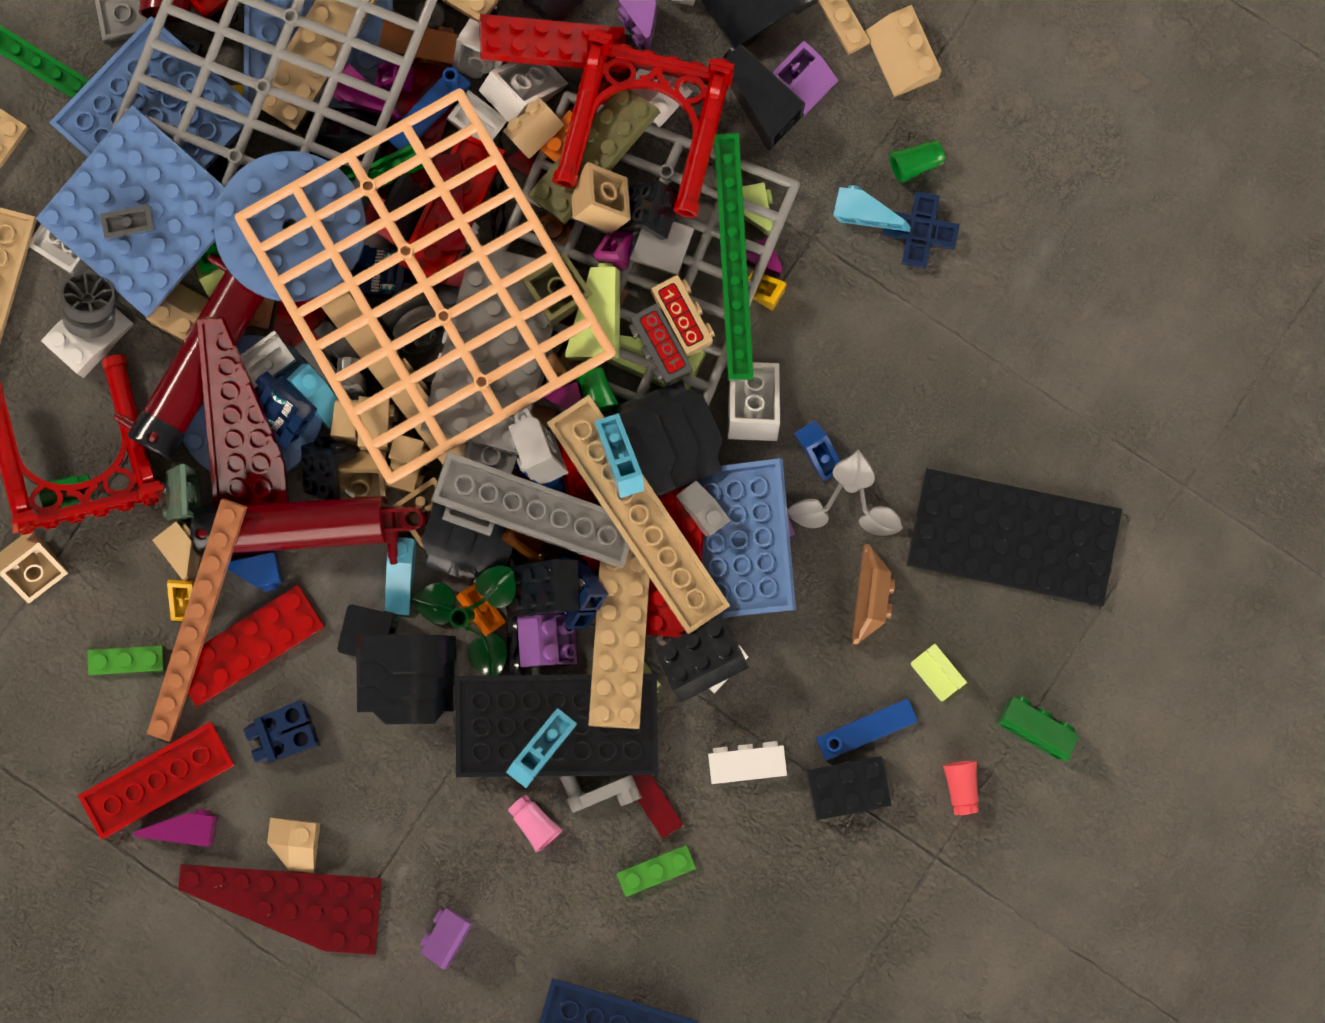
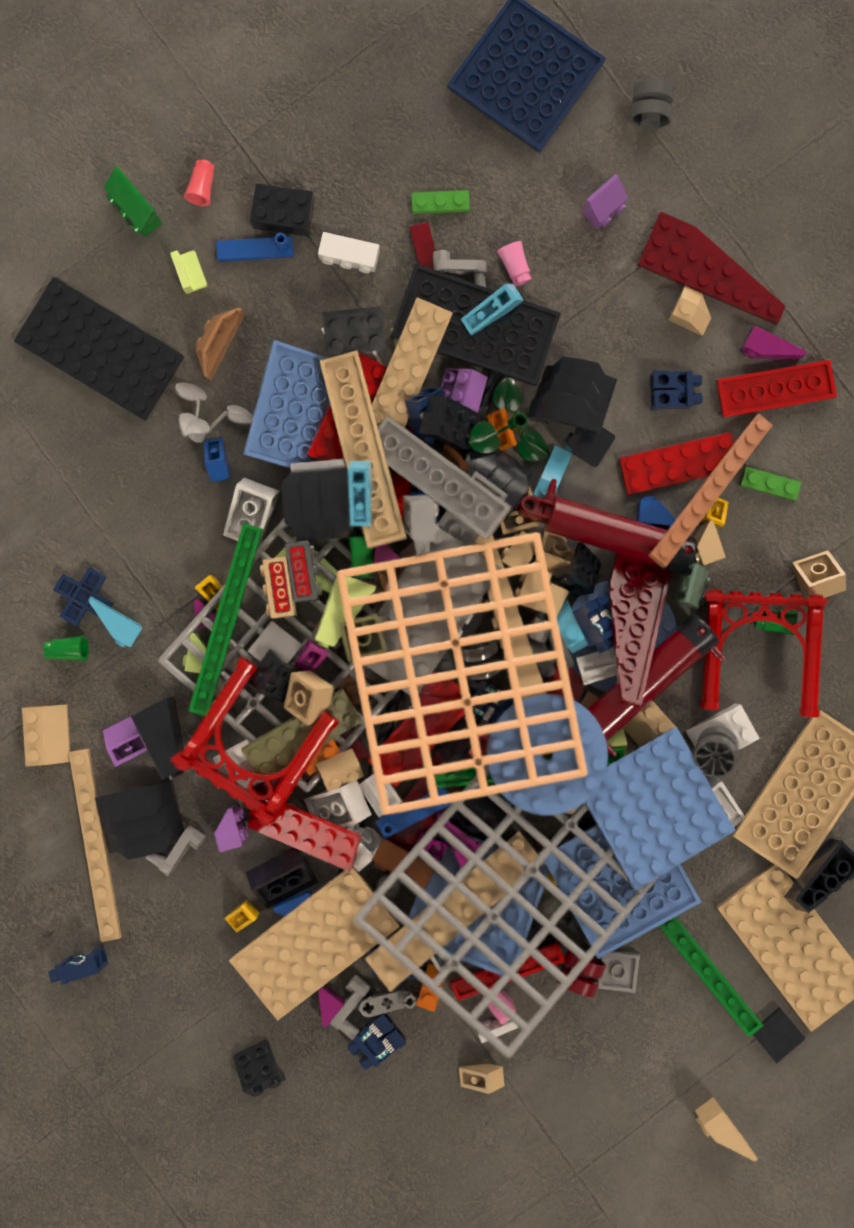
camera: 170 degrees left, 5 degrees up
dark grey plate [100,204,156,239] -> none
light grey slope [676,481,730,536] -> none

